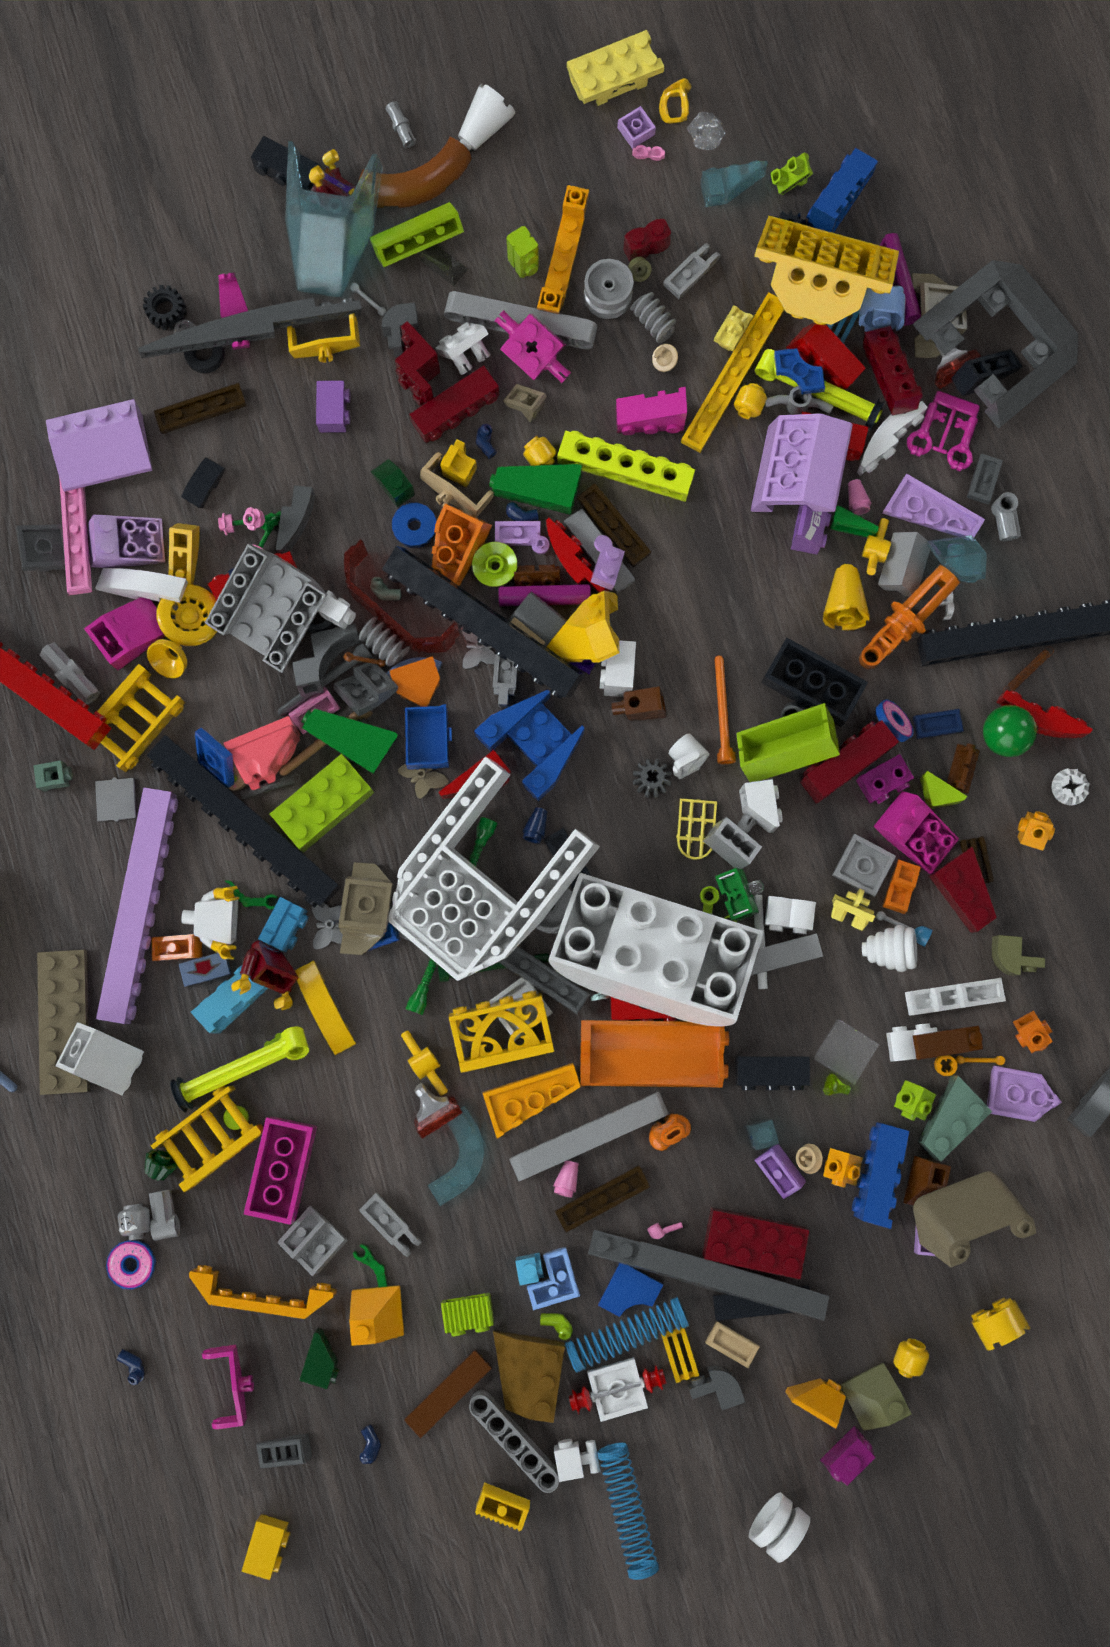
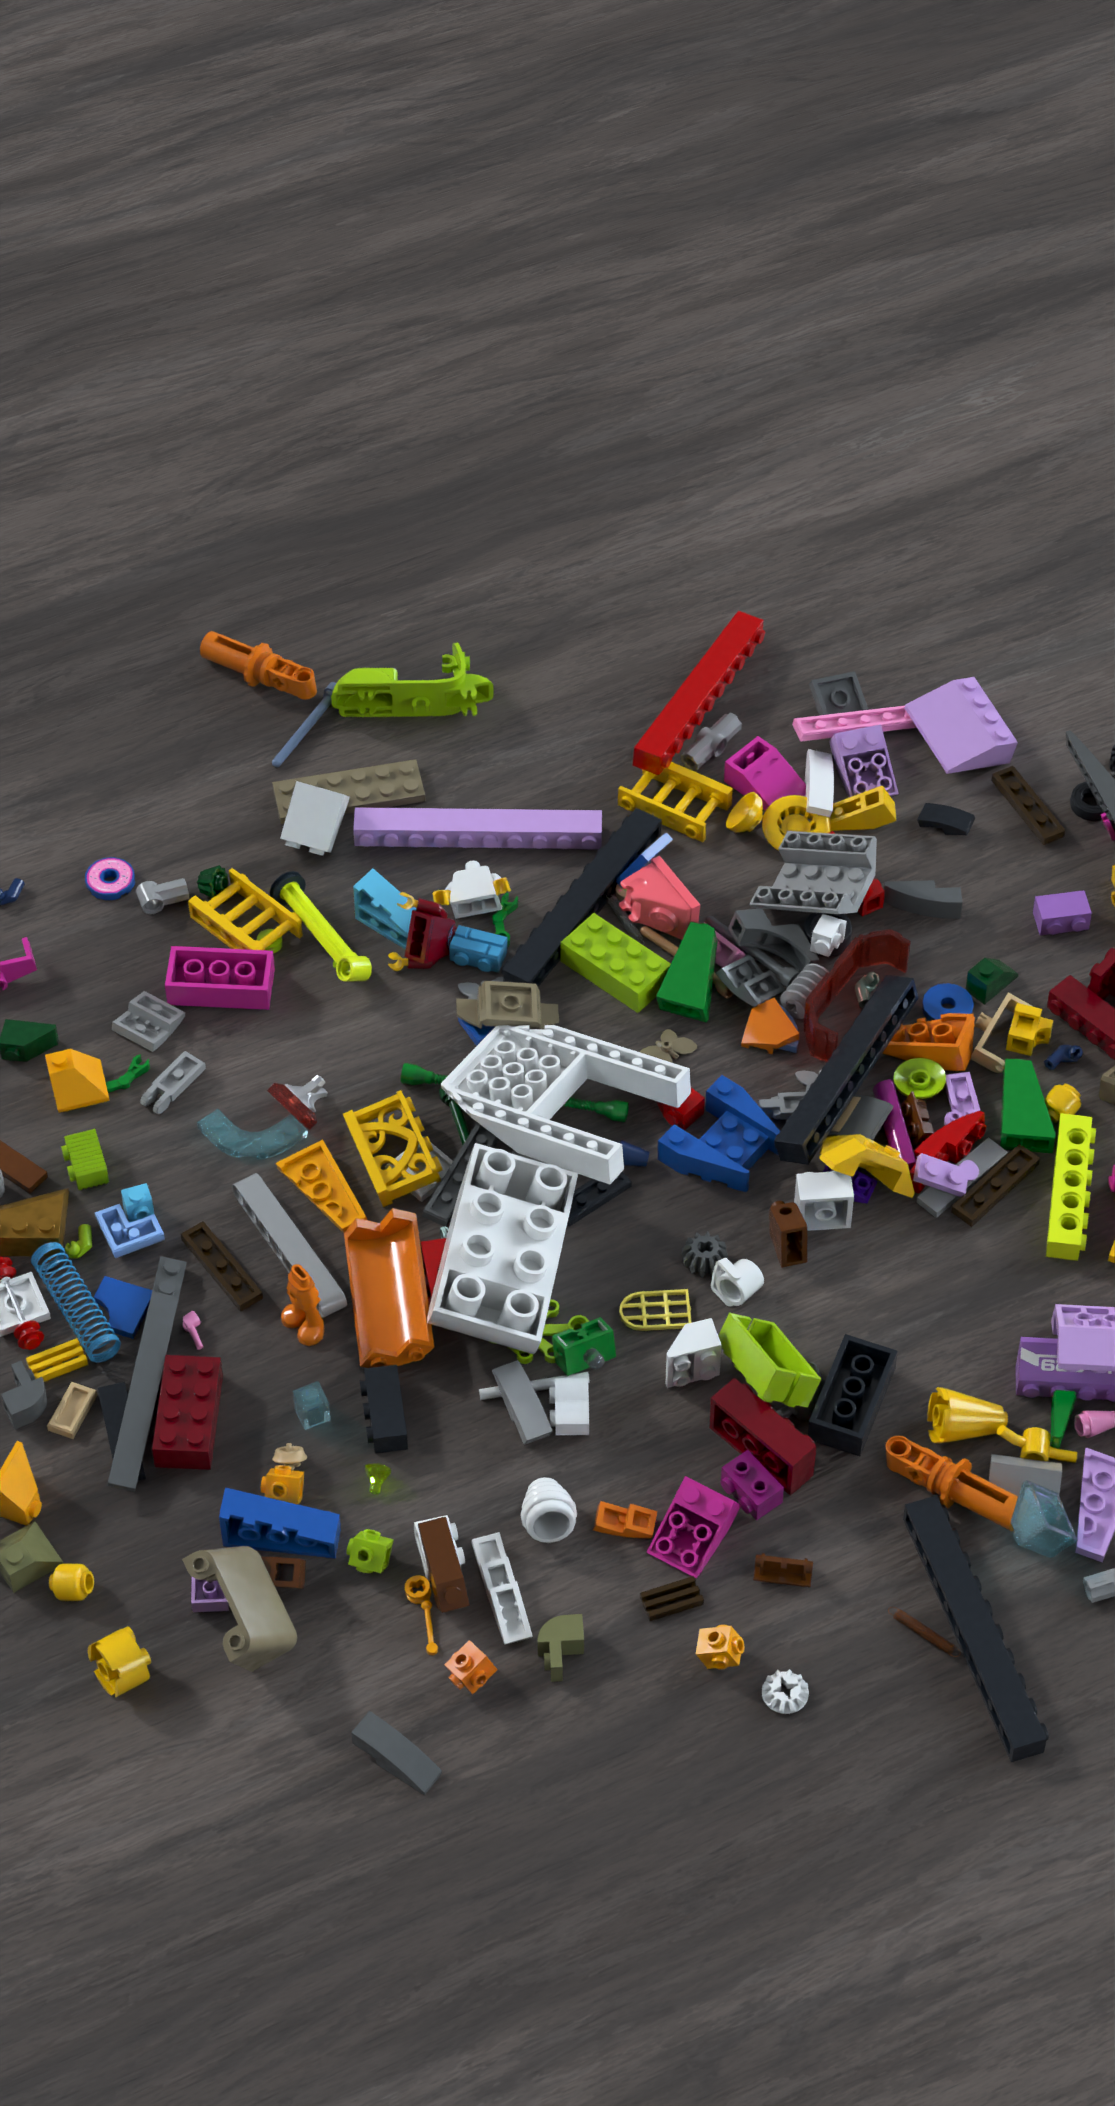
camera: 80 degrees right, 30 degrees down
sand green brick [33,761,73,792] -> none
light grey piece [95,777,137,822] -> none
light grey head [118,1203,151,1241] -> none
orange slope [152,934,202,961] -> none
sand blue tile [179,953,231,987] -> none
light orange slope [189,1265,337,1319] -> none
plant [218,507,281,550] -> none
yellow slope [294,961,356,1055] -> none
dark orange hinge [343,652,386,667] -> none
yellow piece [401,1031,448,1096] -> none
blue container [405,704,452,770] -> none
dark blue arm [506,502,539,521] -> none
bright pink cone [553,1160,579,1198] -> none
light grey brick [703,814,762,869] -> none
orange piece [715,655,736,764] -> none
medium lavender slope [755,1143,806,1199] -> none
clear tile [813,1019,879,1085] -> none
light yellow hips [831,889,875,931] -> none
light grey plate [832,834,896,897] -> none
tile [876,699,914,742] -> none
dark azure hinge [876,911,933,947] -> none
dark blue tile [913,709,964,739] -> none
sand green wedge [918,1075,992,1162] -> none
lime slope [920,771,967,809] -> none
dark red wedge [929,847,997,933] -> none
white piece [939,587,954,620] -> none
green piece [983,705,1037,757] -> none
lavender tile [987,1066,1062,1122] -> none
red slope [996,690,1093,738] -> none

